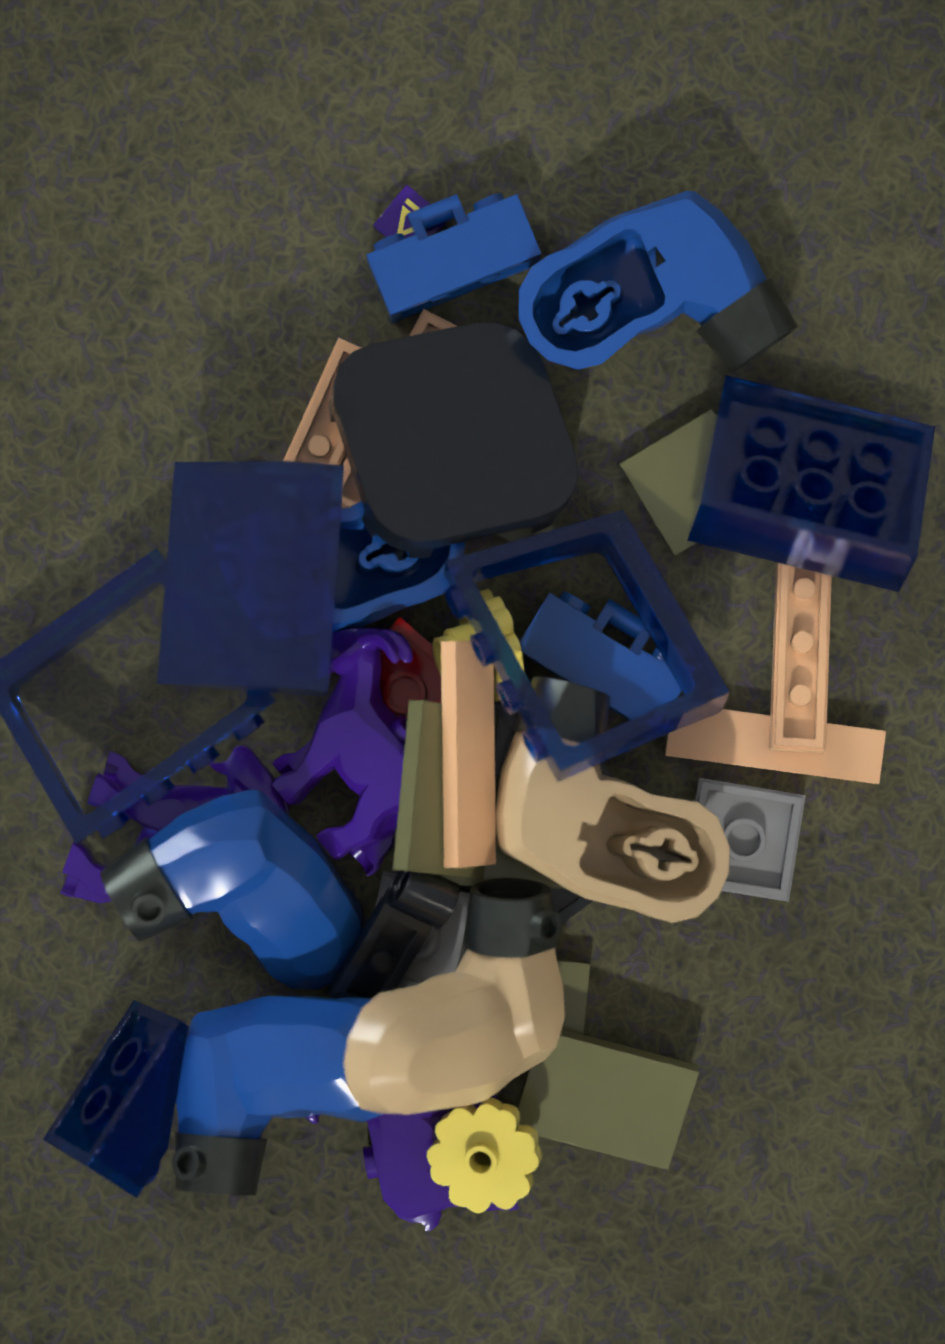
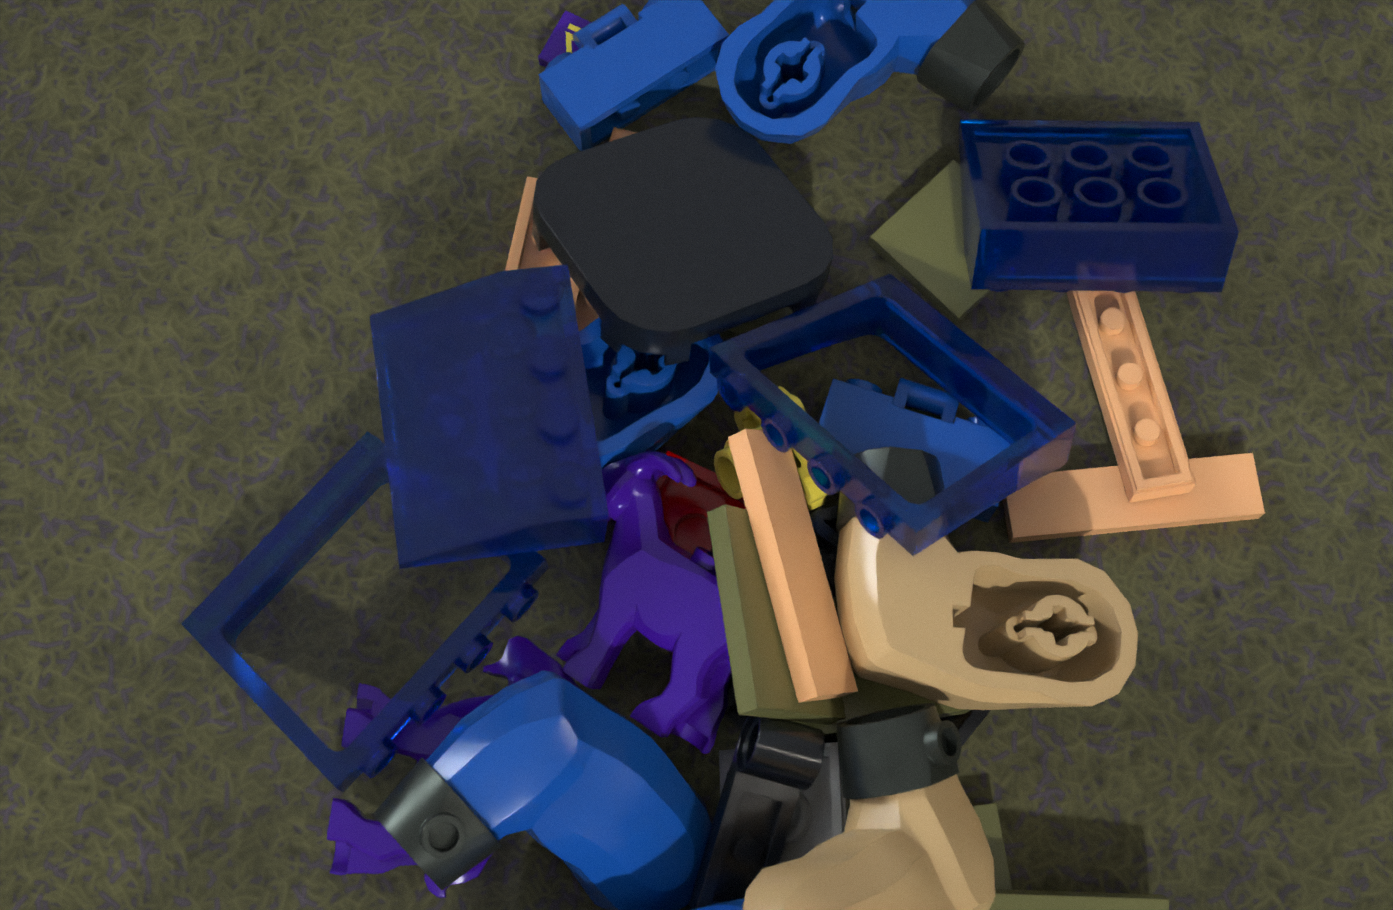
camera: 15 degrees left, 15 degrees down
light grey tile [694,778,806,902] -> none

